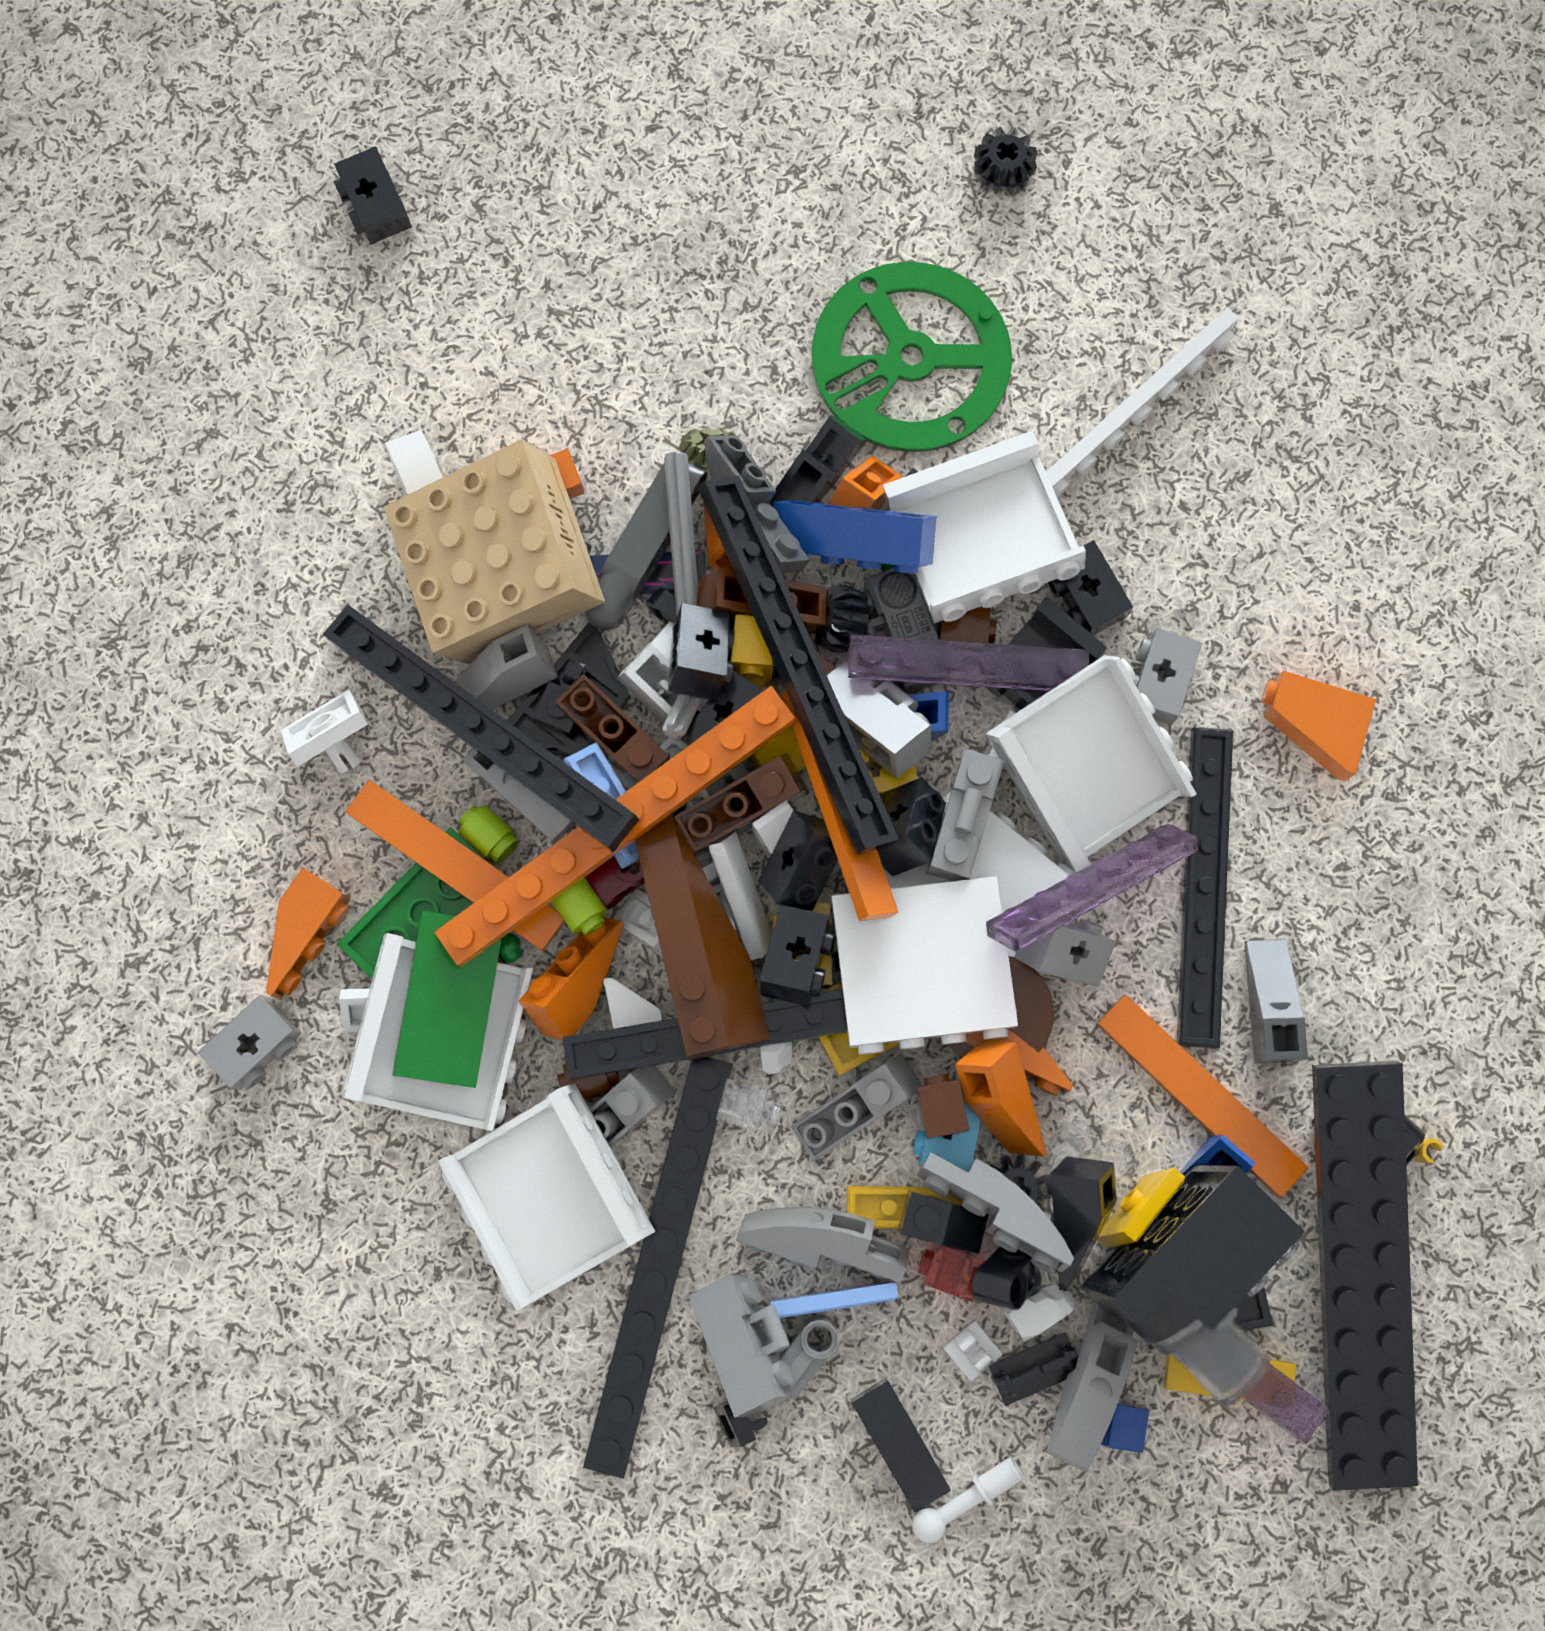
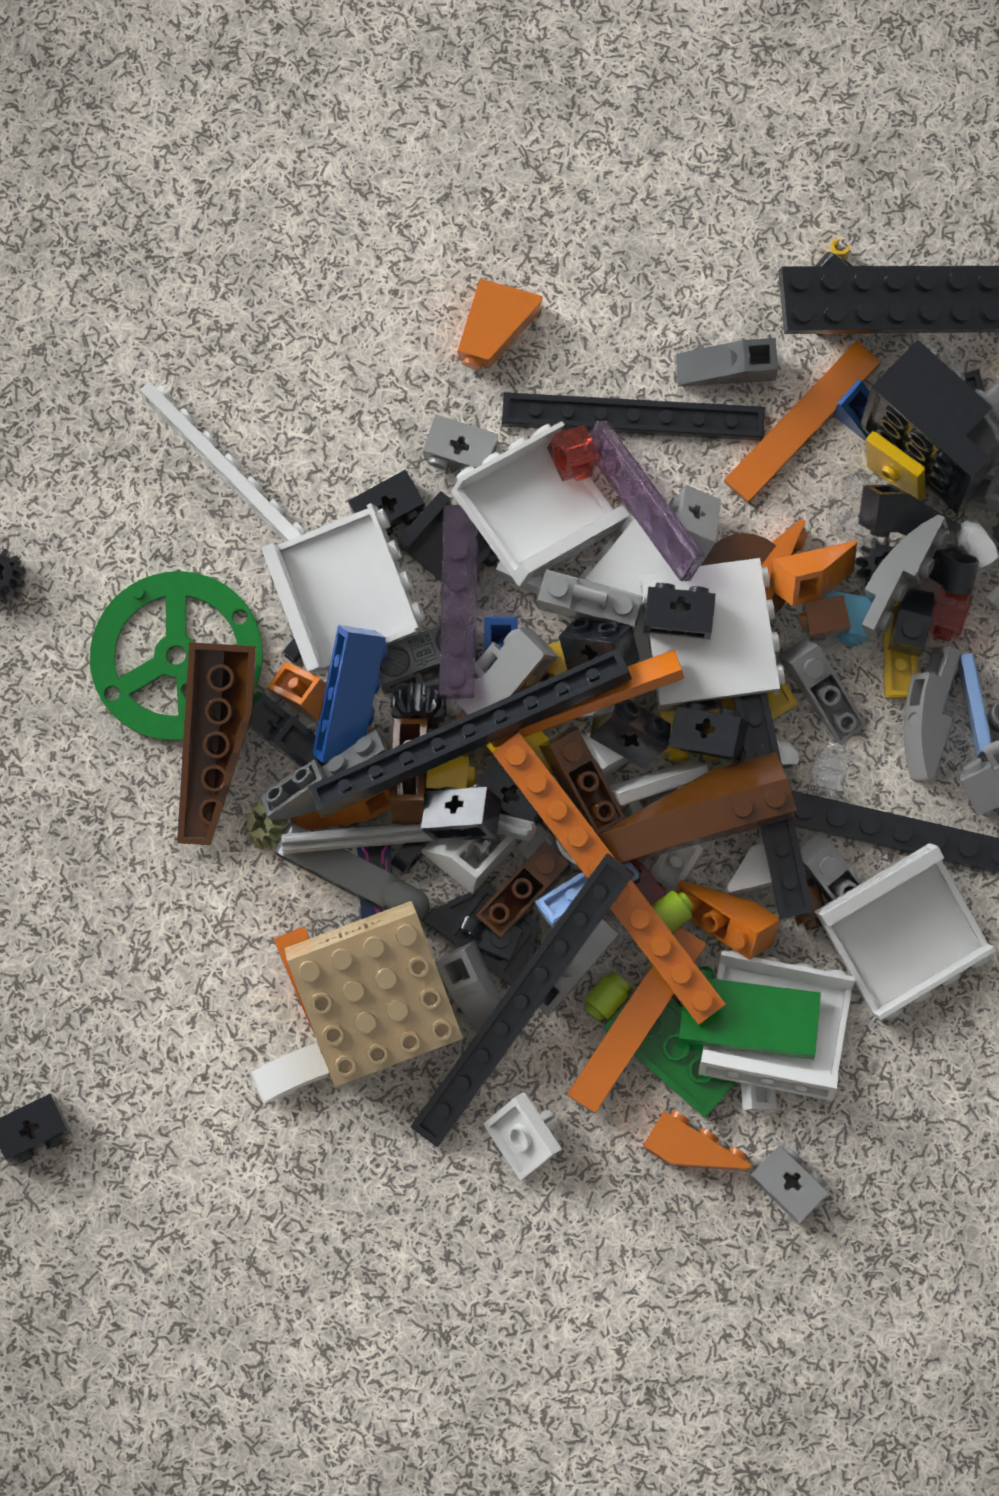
camera: 85 degrees left, 0 degrees up
reddish brown brick [938,606,997,655] -> none
none -> reddish brown wedge [177,642,257,845]
none -> clear red brick [547,425,601,482]
none -> black brick [643,583,716,640]

